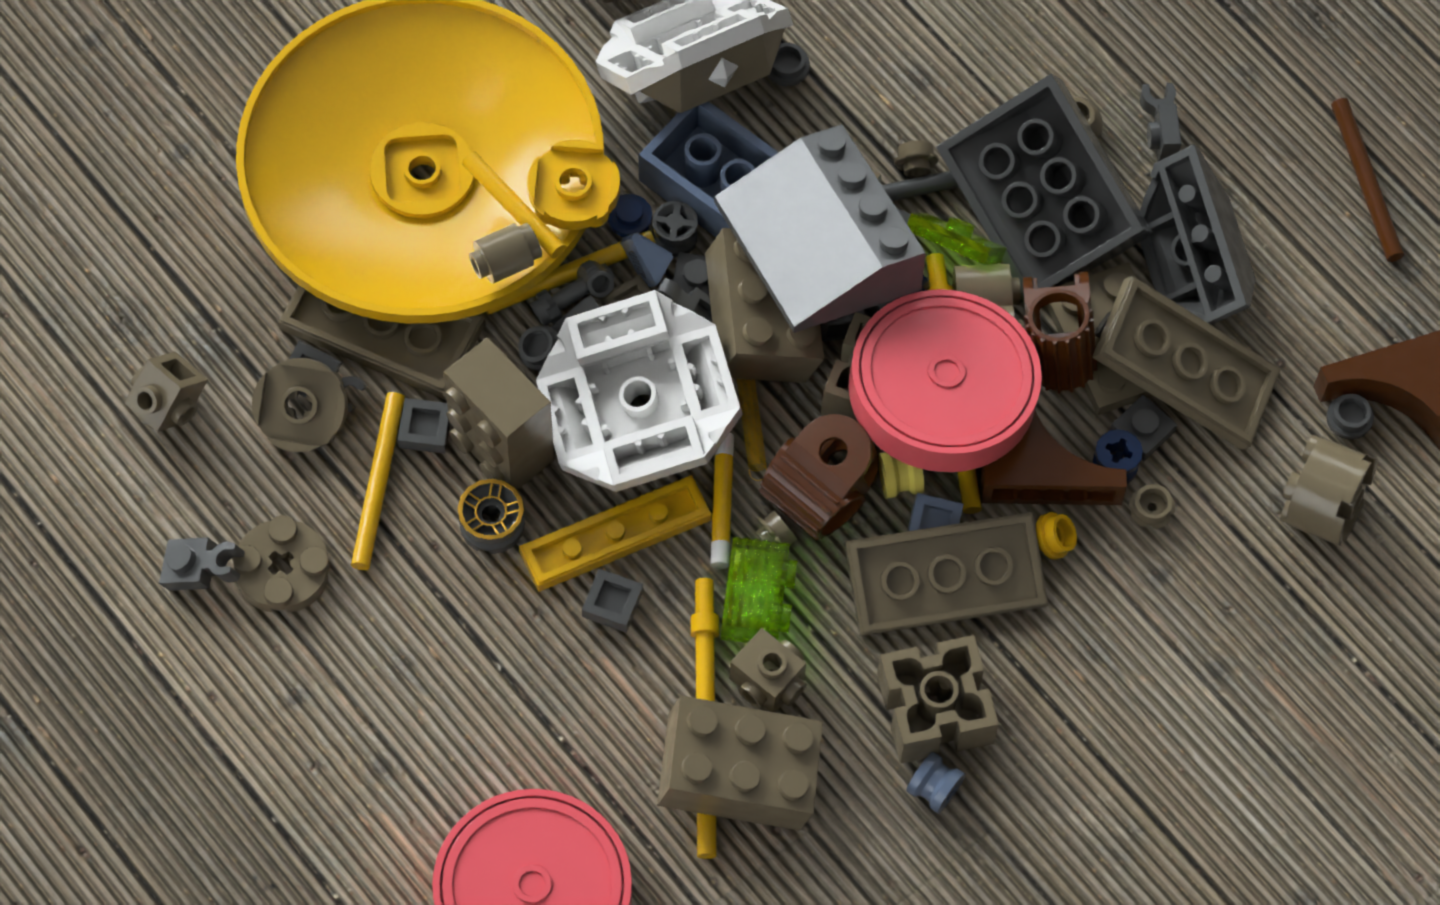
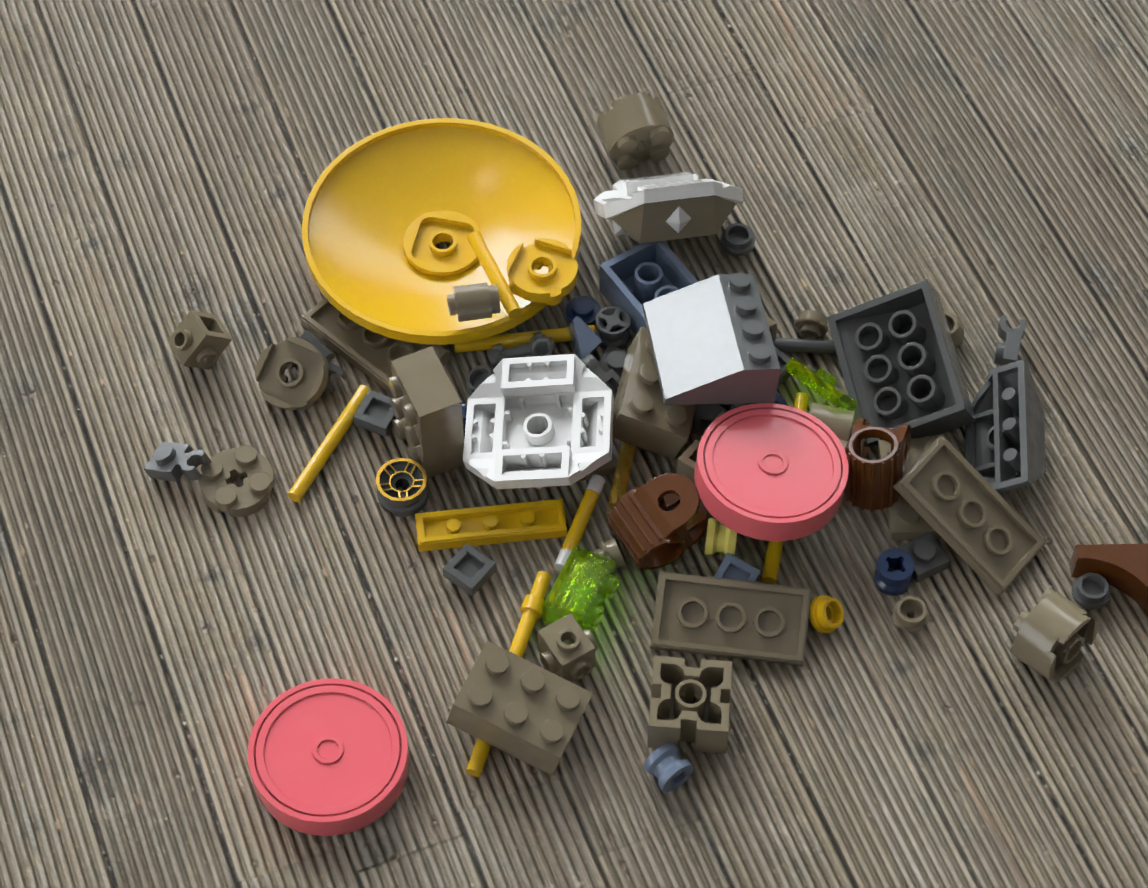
camera: 20 degrees right, 10 degrees down
reddish brown arch [980,410,1127,505] -> none

